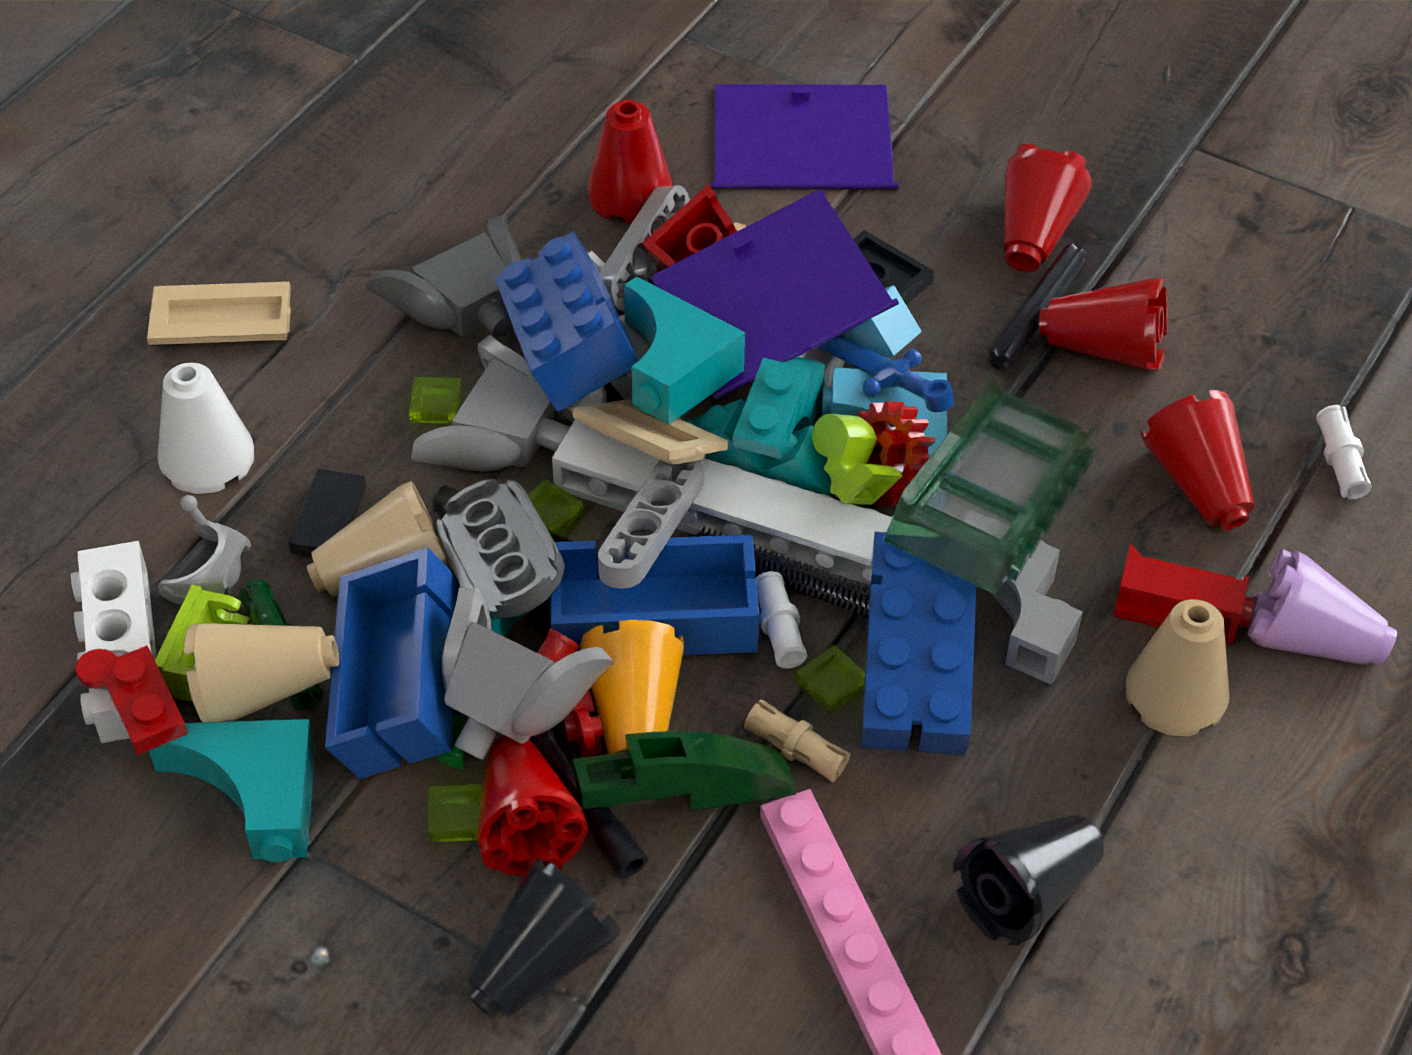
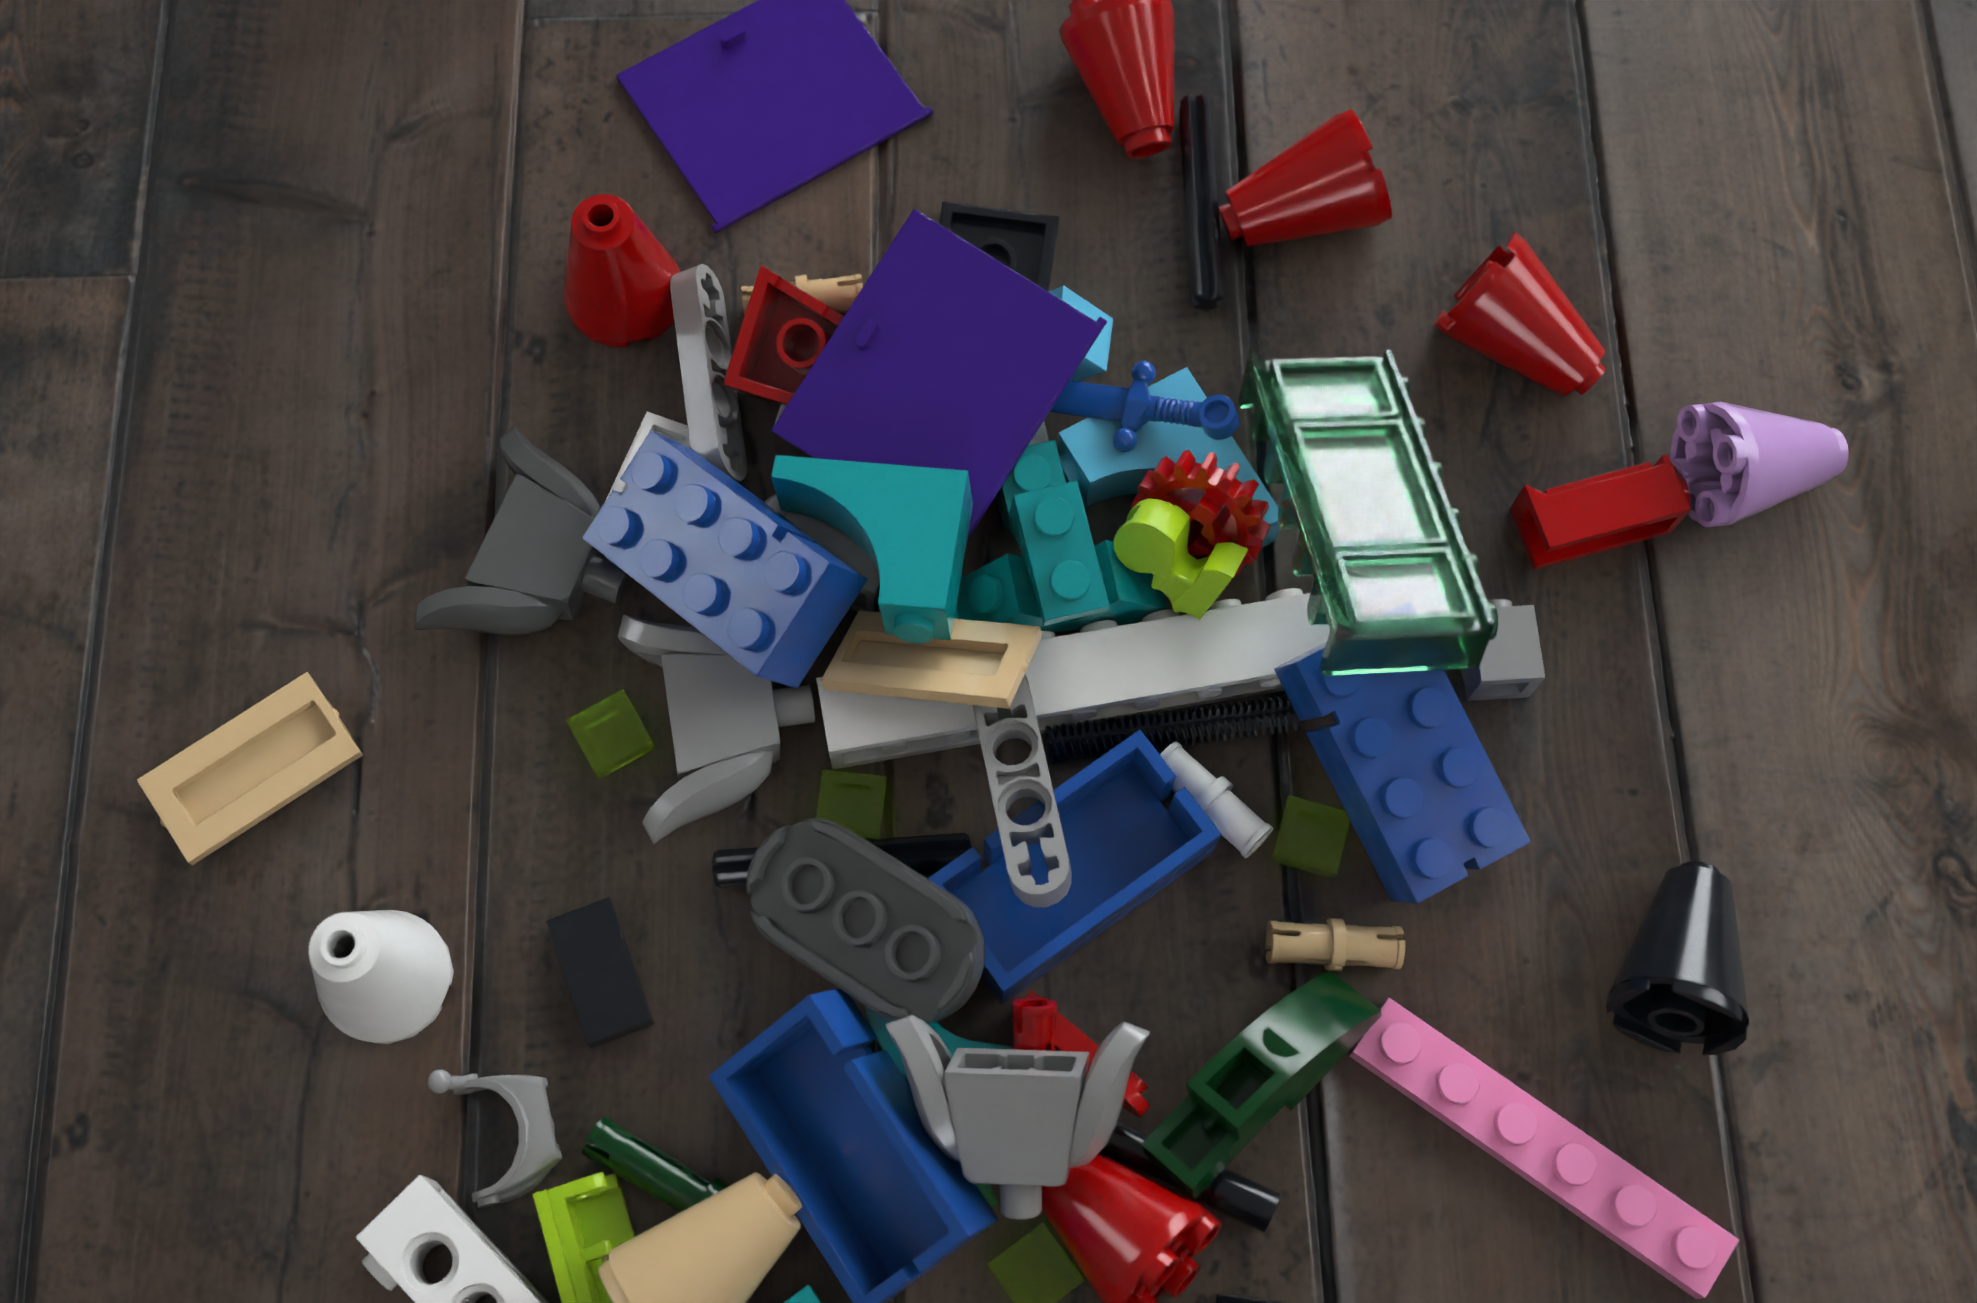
camera: 35 degrees left, 20 degrees up
tan cone [306,481,452,598] -> none
light orange cone [580,620,684,754] -> none
tan cone [1125,599,1230,737] -> none
white pin [1316,405,1372,499] -> none

